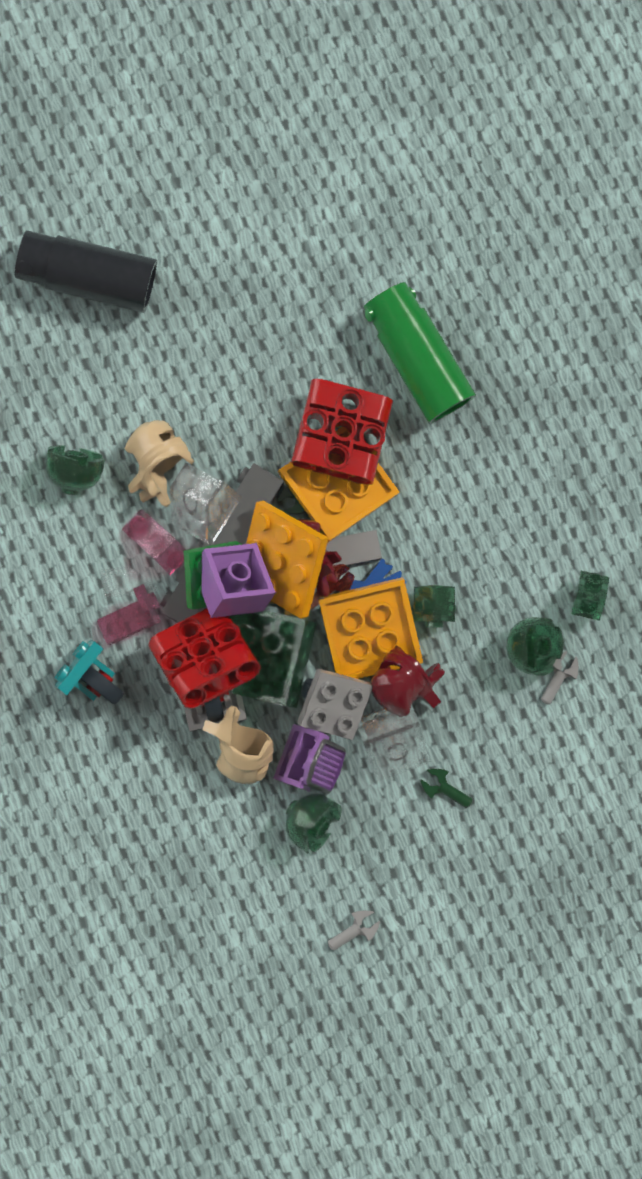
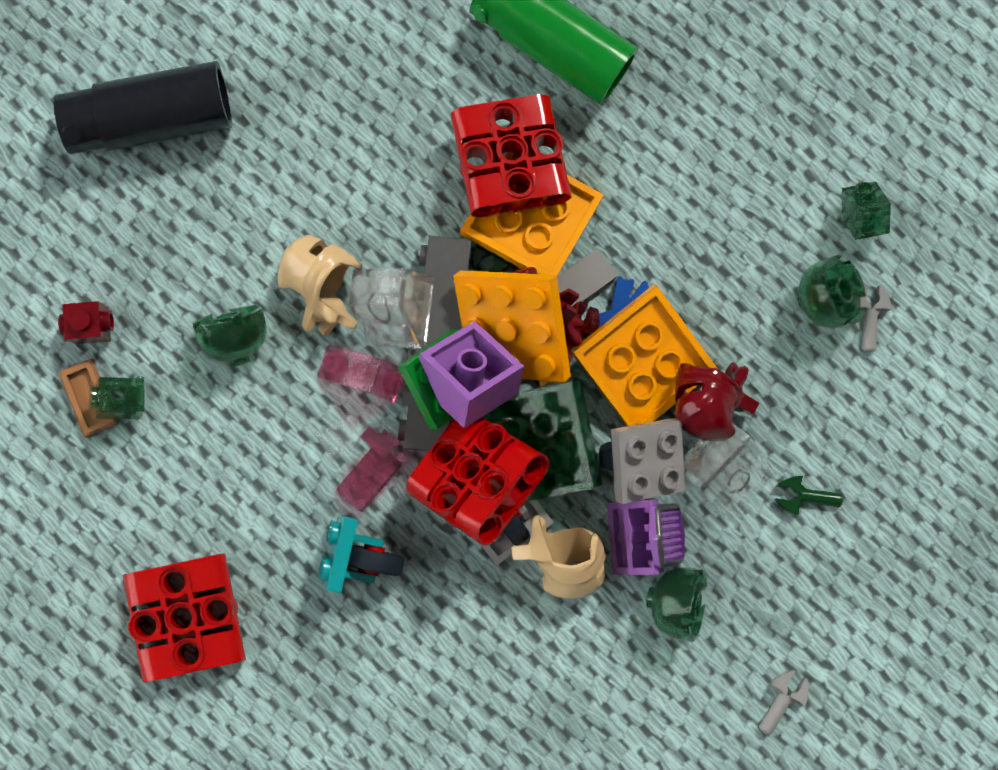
camera: 25 degrees left, 0 degrees up
clear green brick [413,585,455,628] -> none

